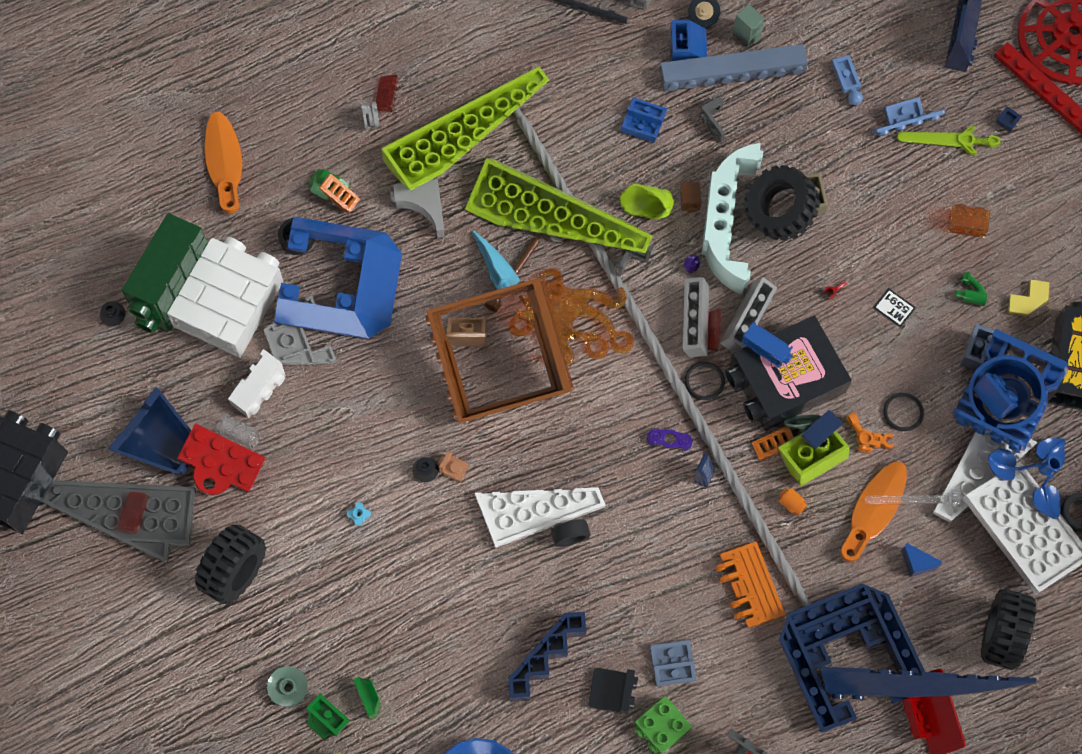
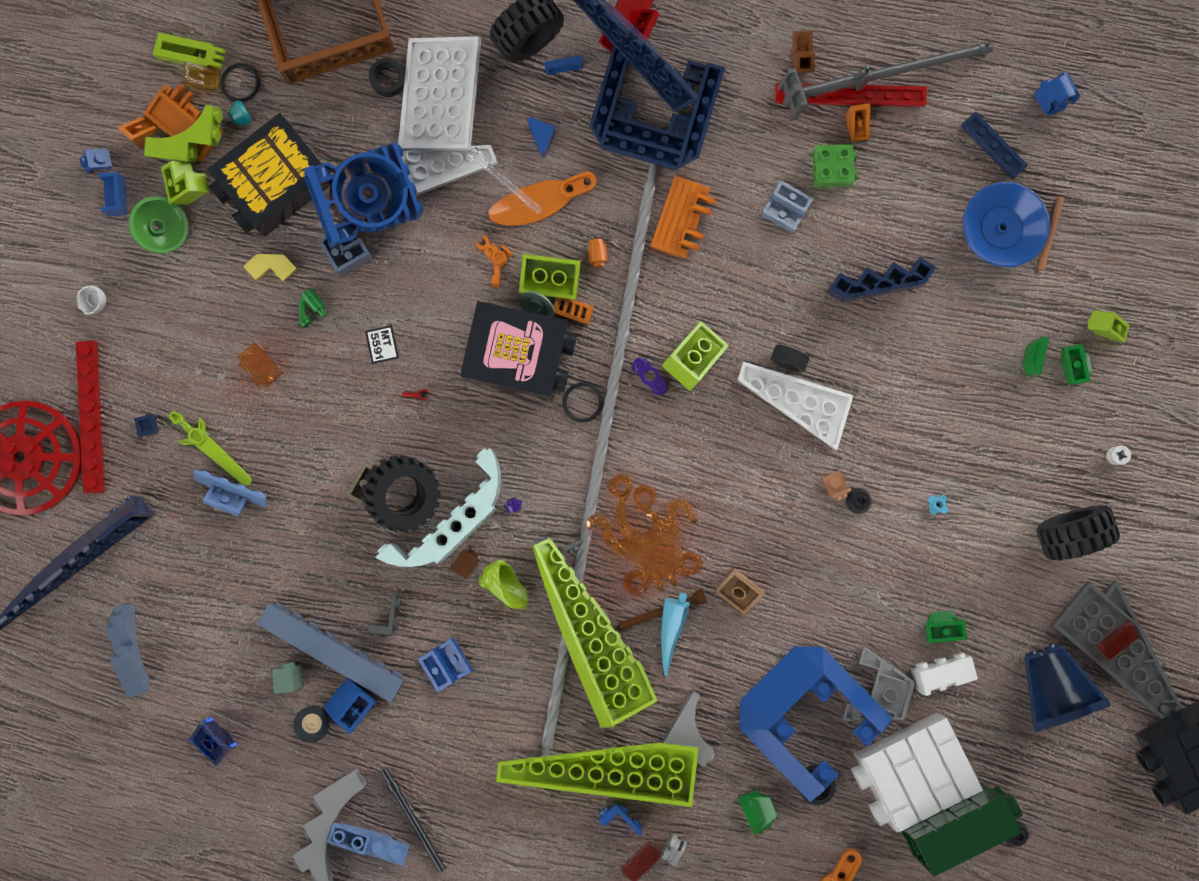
camera: 140 degrees left, 15 degrees up
red plate [177,423,266,495] -> none
clear brick [215,413,261,451] -> none
sand green dish [267,666,308,707] -> none
orange slope [319,174,360,213] -> none
dark orange door [425,278,575,423] -> none
black bracket [588,668,638,715] -> none
light grey brick [683,277,709,358] -> none
dark blue slope [693,454,714,487] -> none
clear red slope [708,309,721,351] -> none
light grey brick [719,277,778,352] -> none
blue window [741,321,793,368] -> none
dark blue slope [801,410,843,450] -> none
medium blue plate [831,55,863,105] -> none
black tyre [883,393,924,431] -> none
blue slope [973,373,1020,420] -> none
blue plant [988,438,1065,519] -> none
none -> blue tile [544,55,583,75]
none -> blue bracket [598,801,643,836]
none -> lime slope [662,321,729,391]
none -> green slope [925,611,967,643]
none -> white wheel [1106,446,1131,466]

